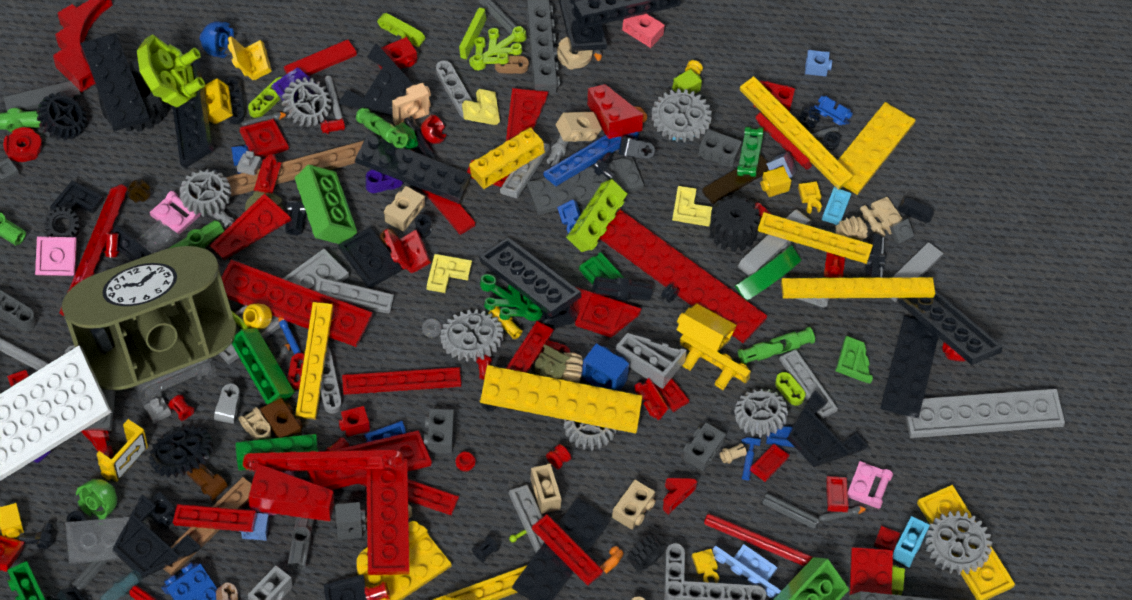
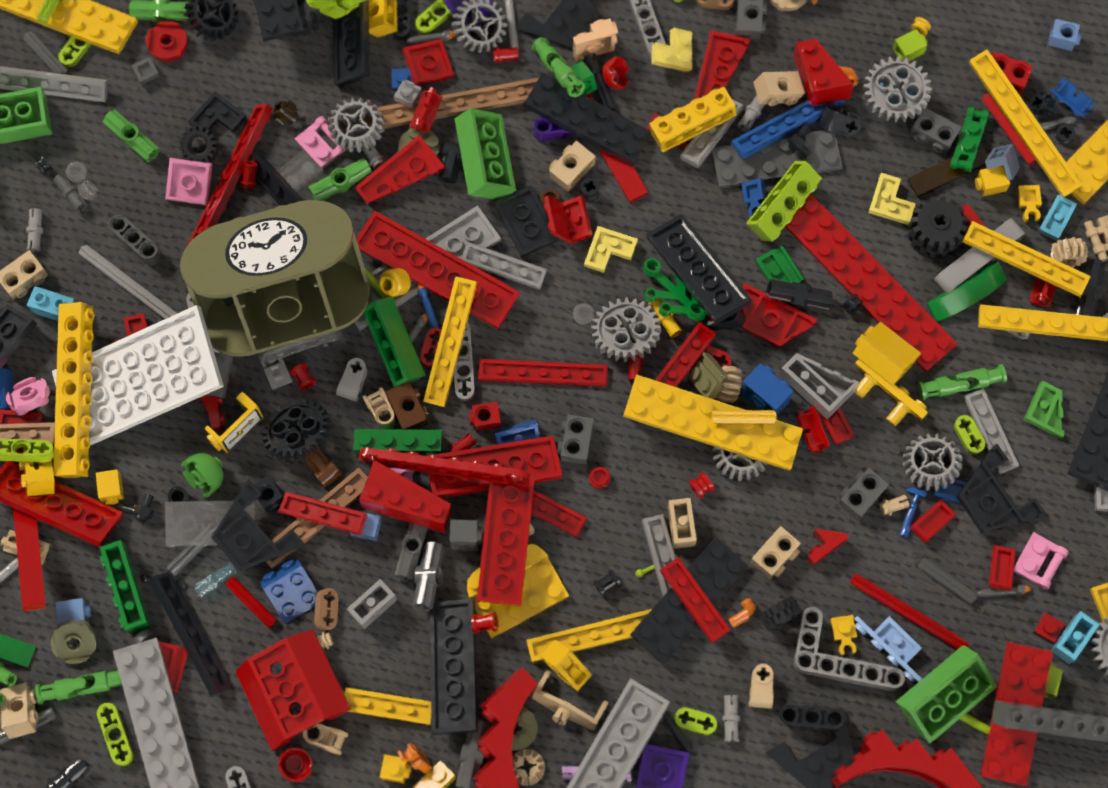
camera: 15 degrees right, 15 degrees up
none -> dark grey piece [413,542,444,611]
none -> yellow axle [711,410,776,424]

